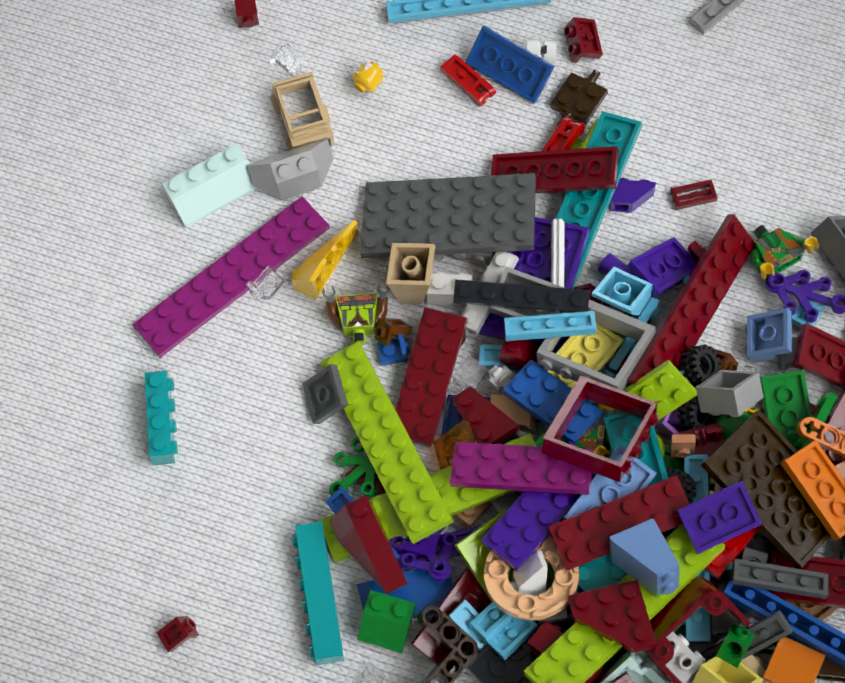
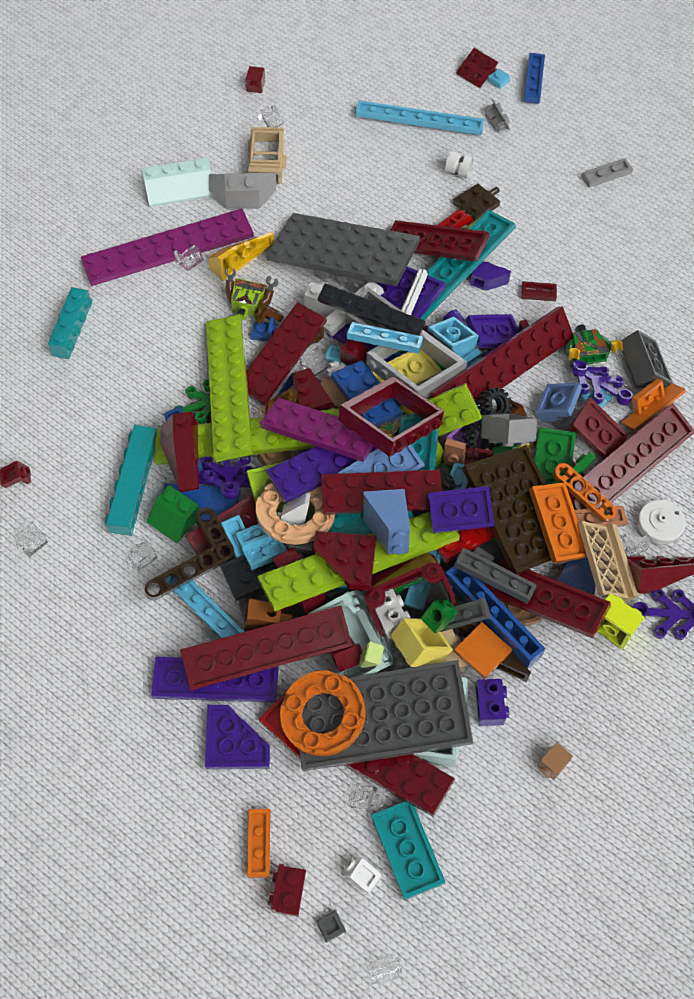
camera: 15 degrees right, 5 degrees down
dark grey plate [302,364,348,424] -> none
yellow head [352,61,383,93] -> none
tan slope [386,243,436,304] -> none
red plate [440,54,496,107] -> none
blue tile [465,26,555,103] -> none
dark red bracket [564,17,603,63] -> none

